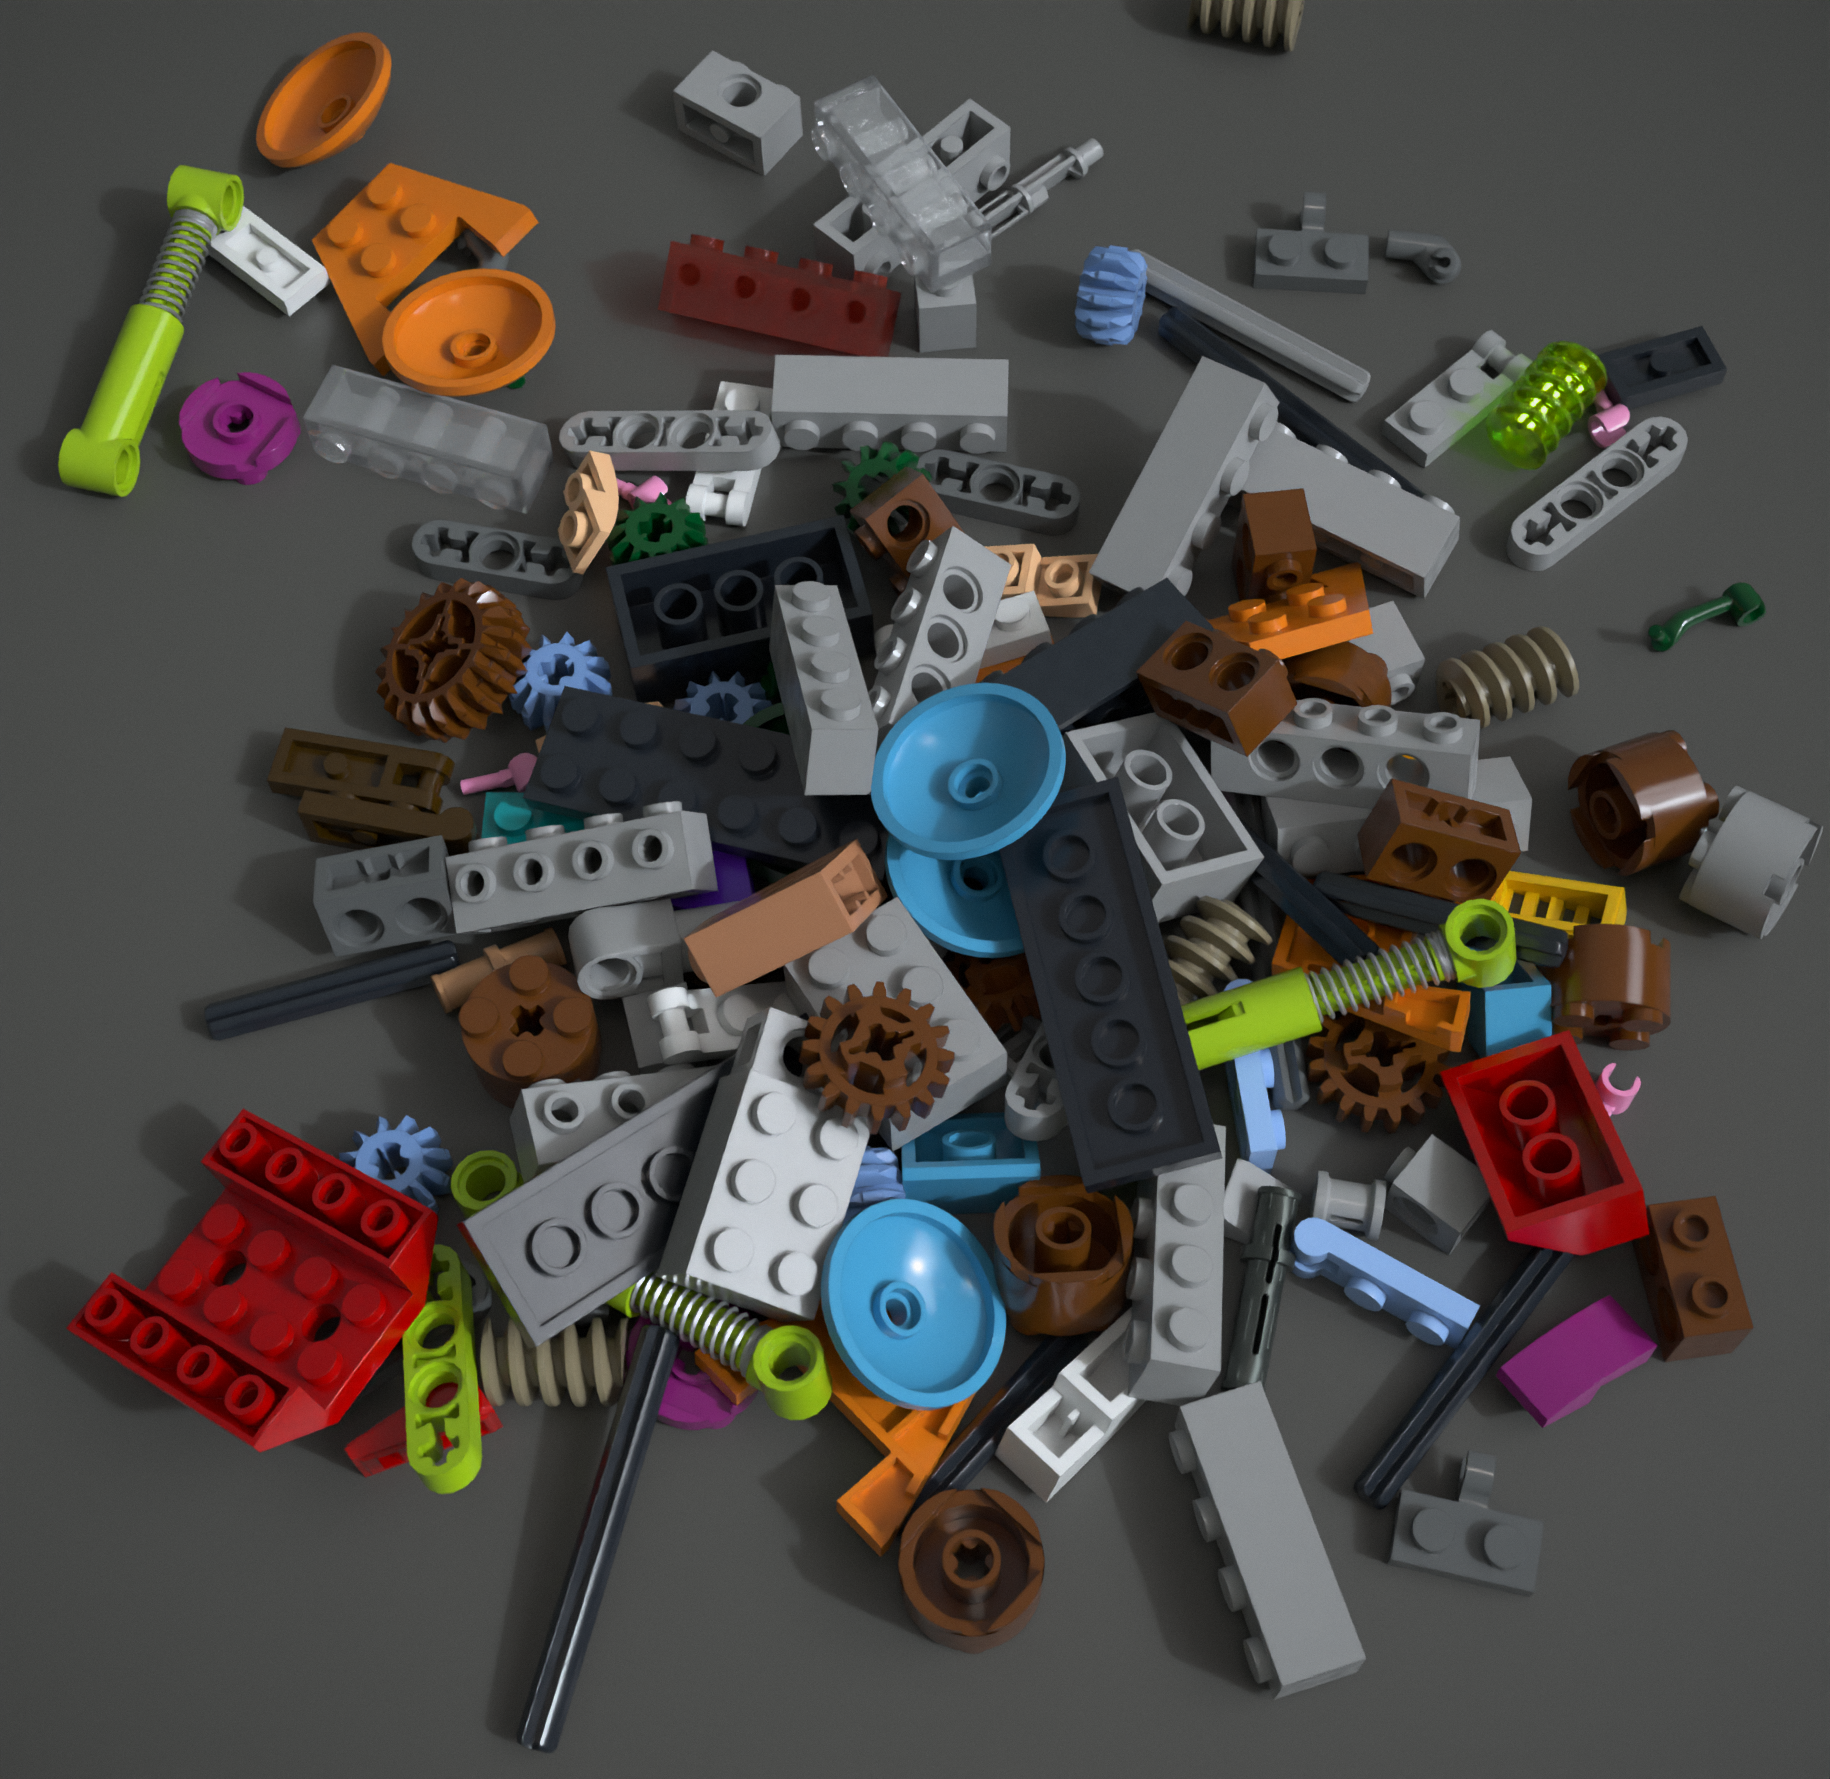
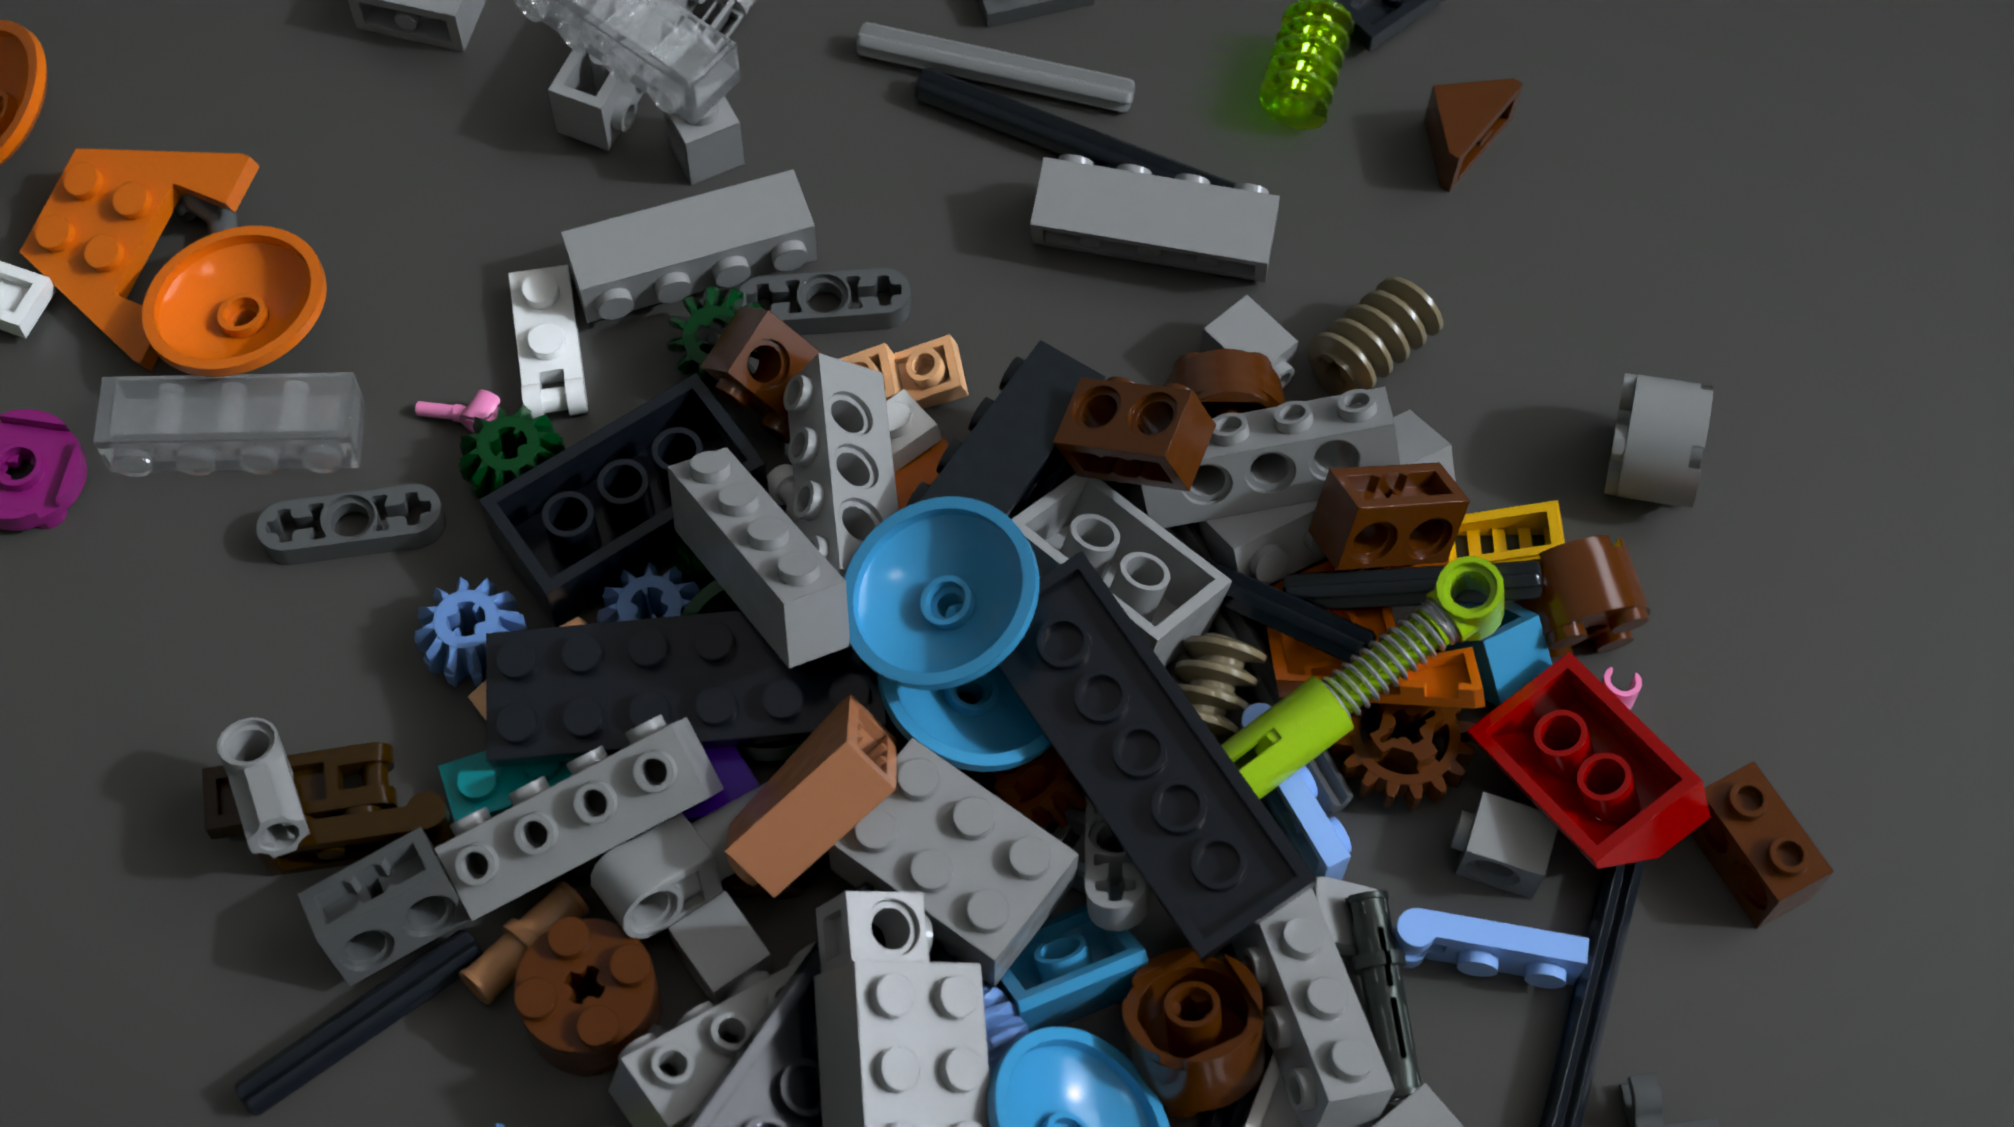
camera: 25 degrees left, 0 degrees up
reddish brown gear [375,578,532,743] -> none
bright pink hand [460,753,537,795] -> none
light nougat slope [558,450,619,574] -> none
light grey beam [559,410,780,471] -> none
white plate [647,981,800,1064] -> none
clear red brick [658,233,902,357] -> none
reddish brown gear [799,981,955,1134] -> none
medium blue gear [1074,245,1148,346] -> none
light grey brick [1089,356,1280,596] -> none
orange wing [1206,562,1373,659] -> none
reddish brown brick [1231,488,1317,604] -> none
light grey bush [1309,1170,1386,1241] -> none
light grey plate [1381,330,1536,468] -> none
magenta slope [1495,1295,1658,1428] -> none
light grey beam [1506,416,1688,572] -> none
reddish brown brick [1568,730,1720,876] -> none
bright pink hand [1584,375,1630,448] -> none
dark green piece [1648,582,1766,652] -> none
none -> light grey piece [217,717,310,858]
none -> reddish brown slope [1424,78,1523,192]

